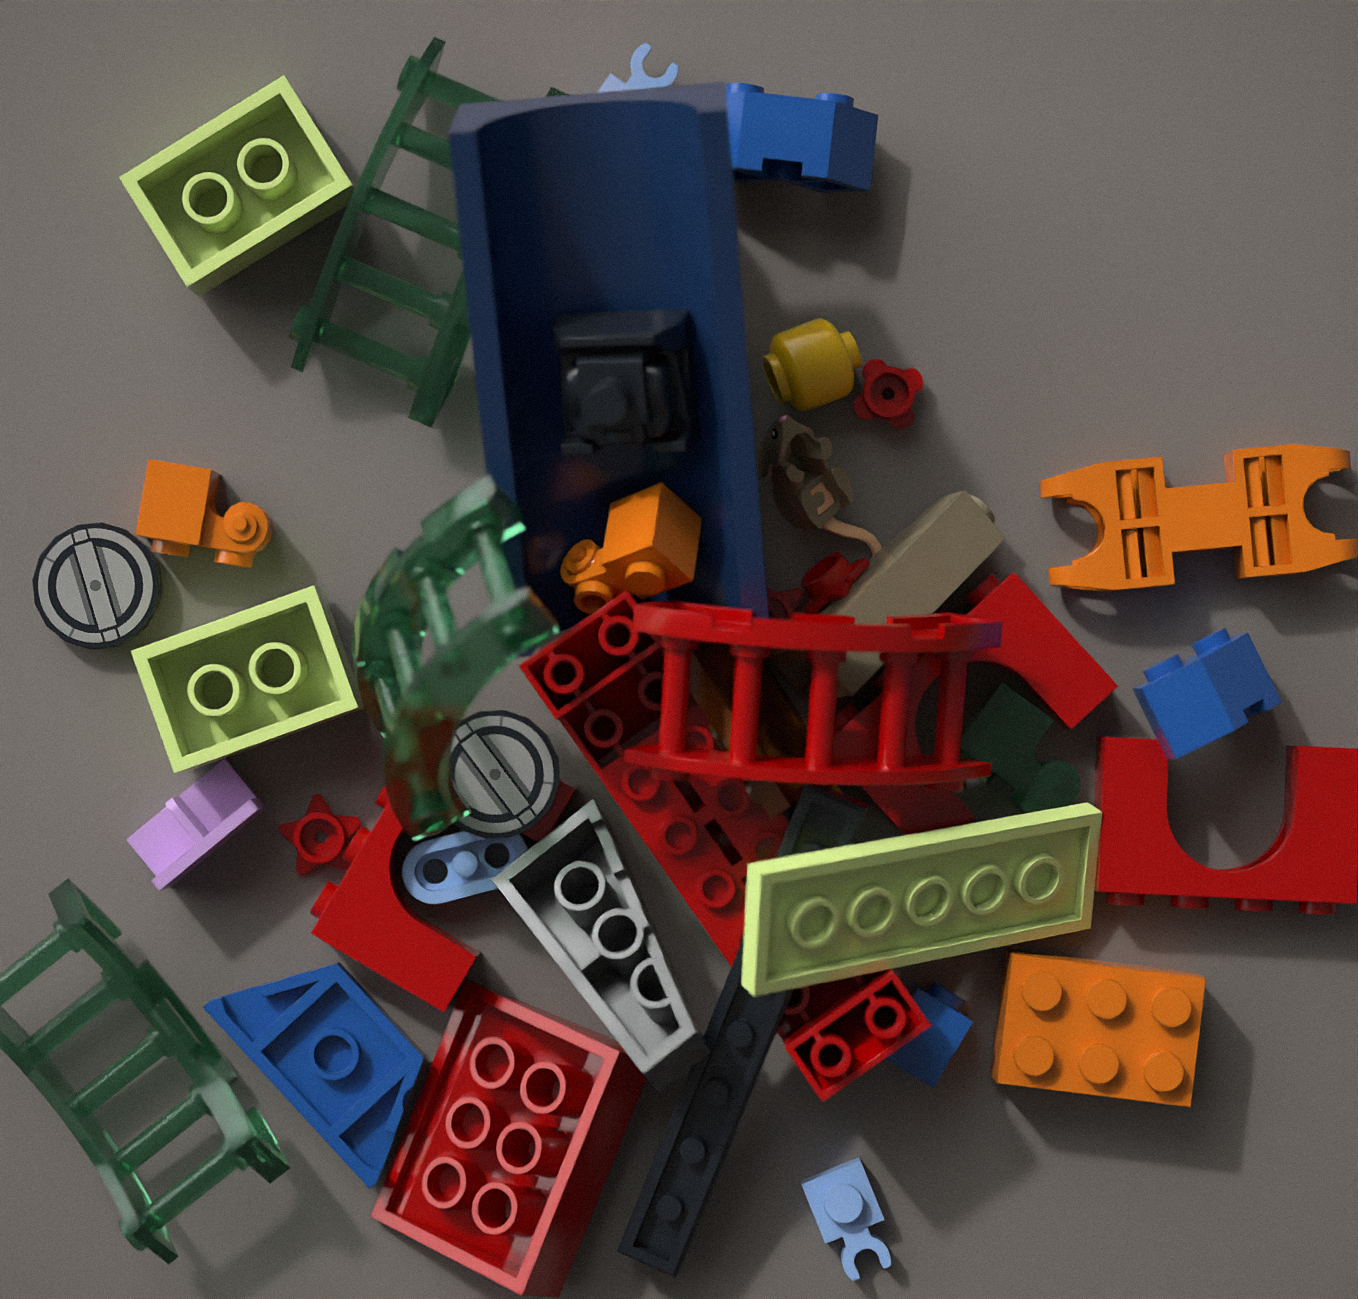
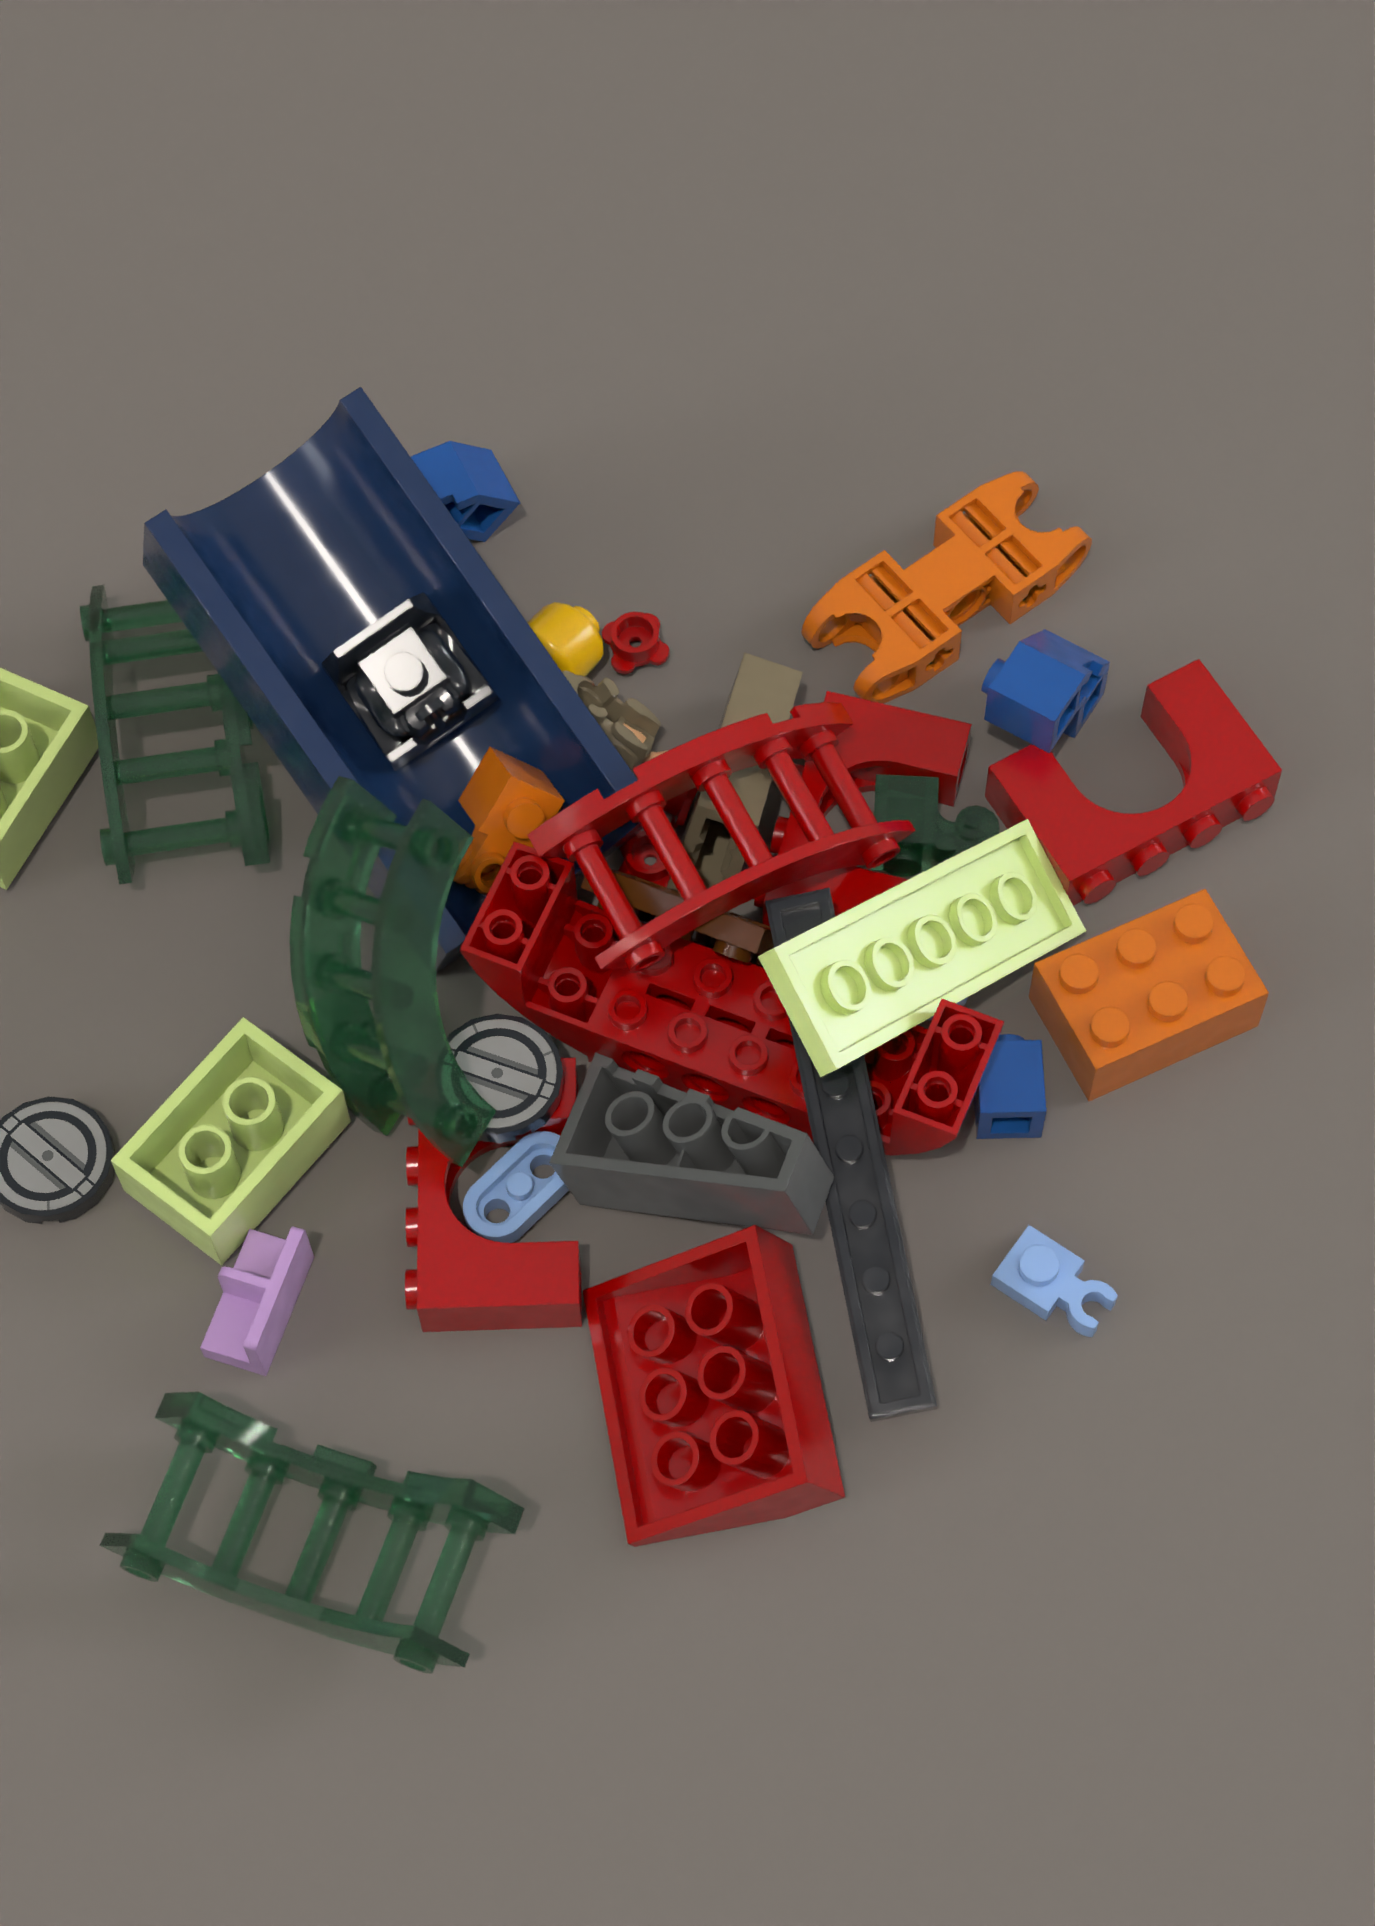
camera: 35 degrees left, 25 degrees down
orange brick [135,459,274,568] -> none
blue wing [203,962,426,1189] -> none
red plate [278,794,361,875] -> none

